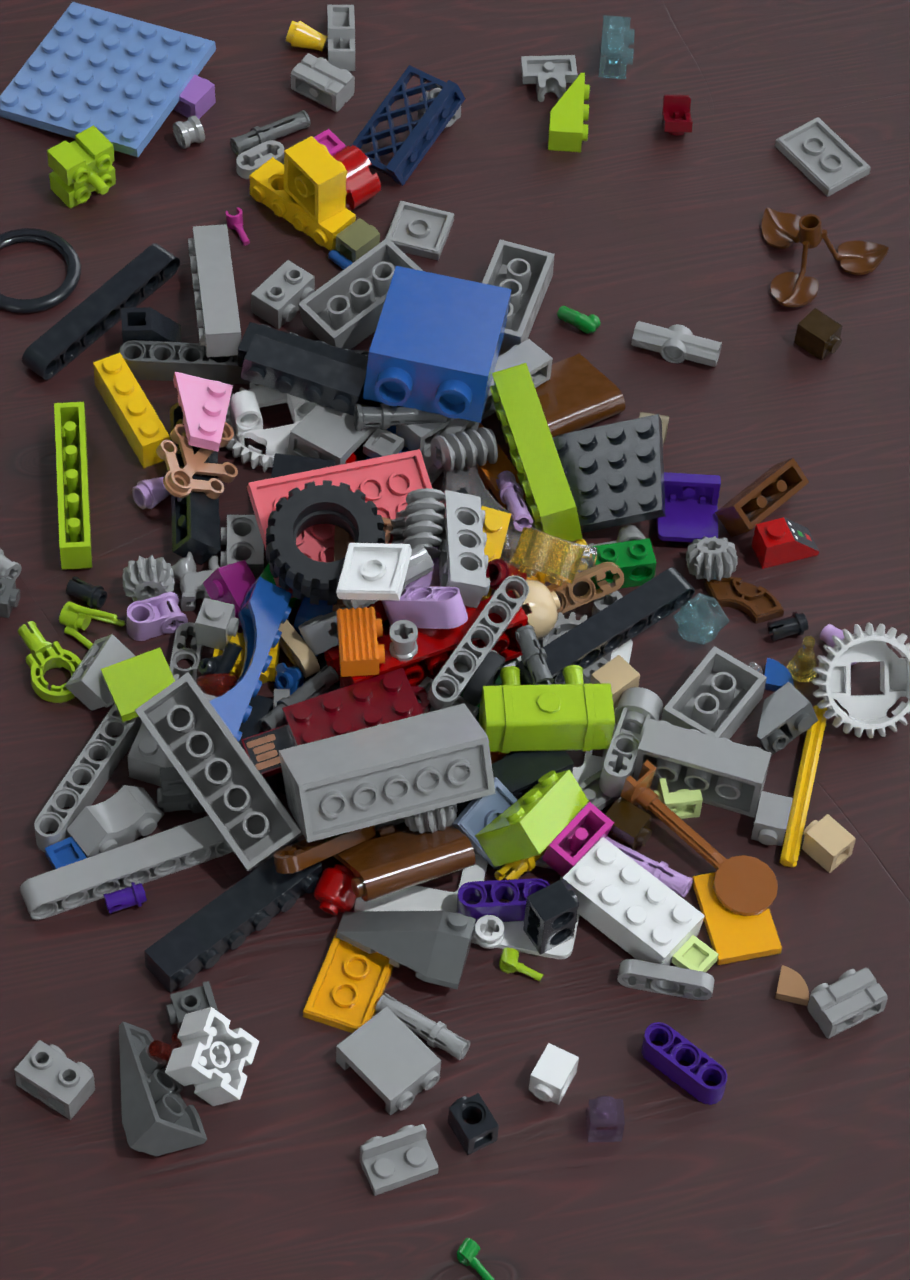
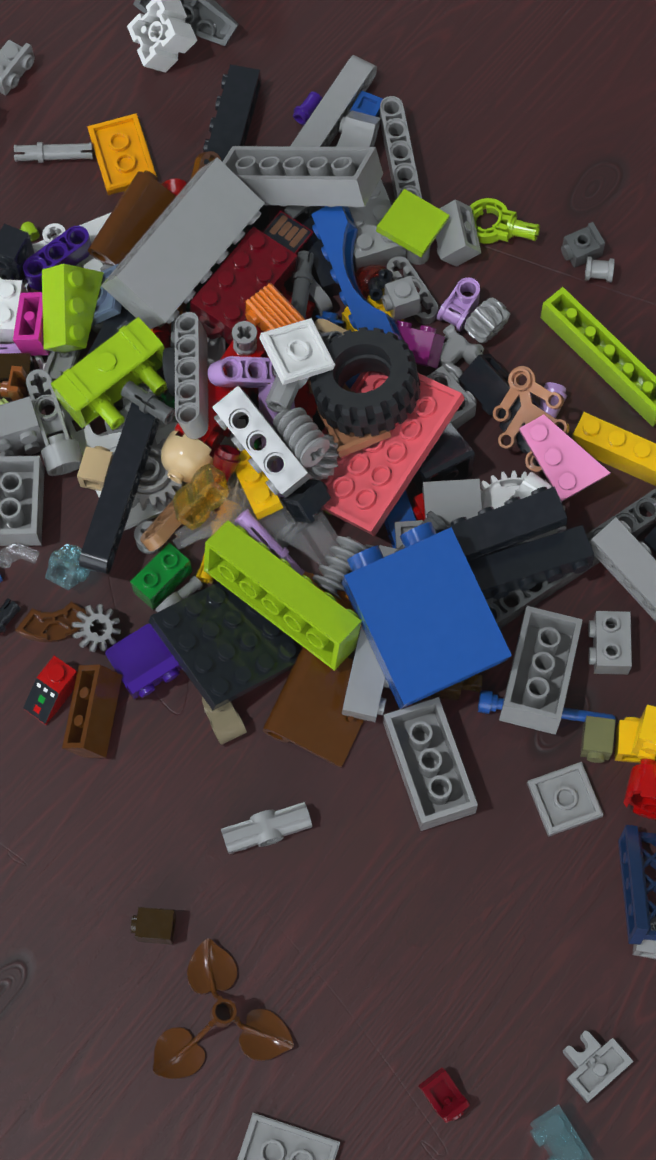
camera: 150 degrees right, 15 degrees up
lime plant [59,601,125,649] -> none
black pin [66,576,107,609] -> none
clear red arm [149,1030,182,1061] -> none
dark grey brick [166,981,218,1032] -> none
dark grey wedge [336,910,476,990] -> none
light grey panel [336,1007,441,1115] -> none
lime slope [548,73,590,152] -> none
green arm [557,306,601,334] -> none

